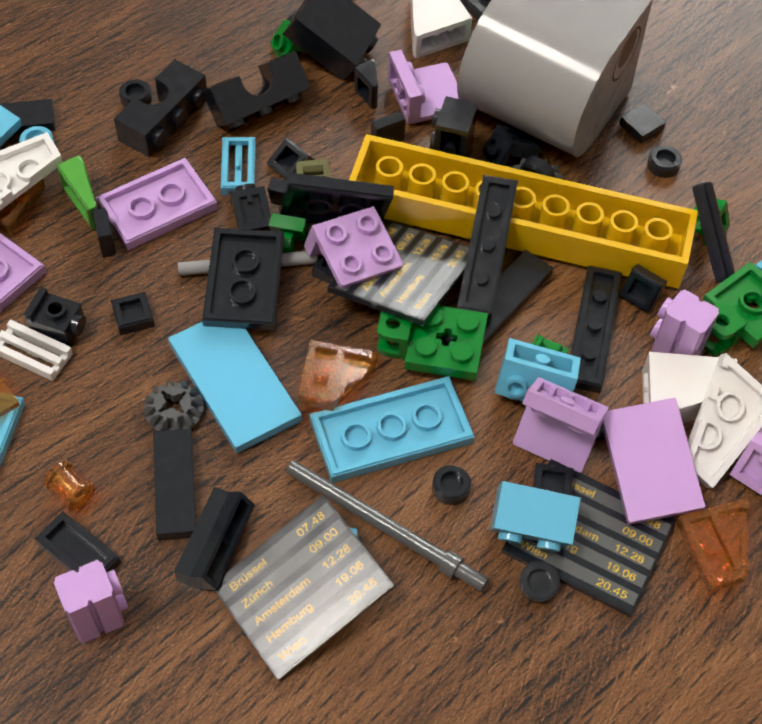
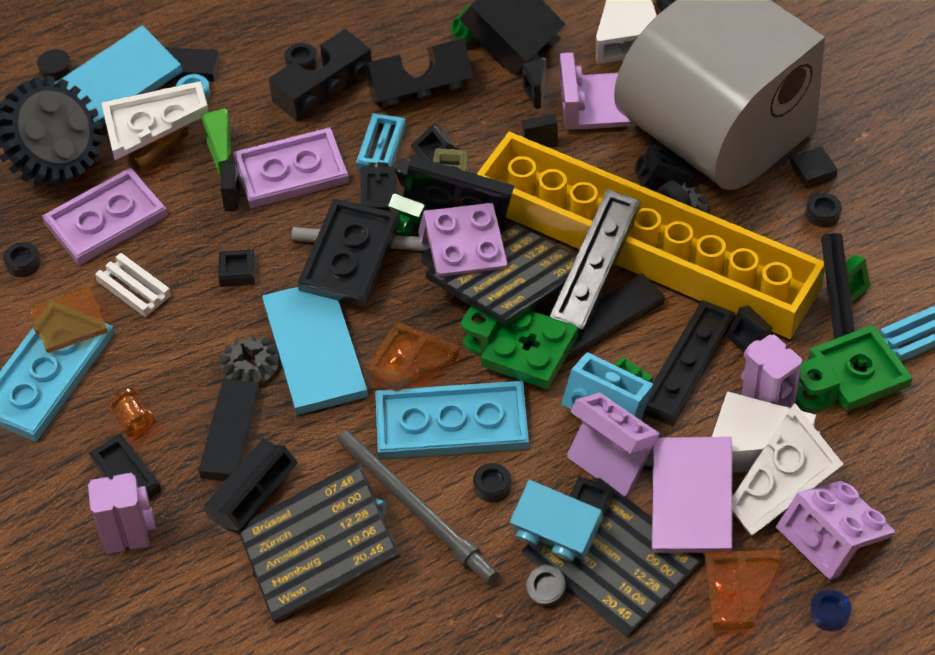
camera: 20 degrees right, 5 degrees down
black brick [23,287,86,347] -> none
black brick [429,96,478,158] -> none

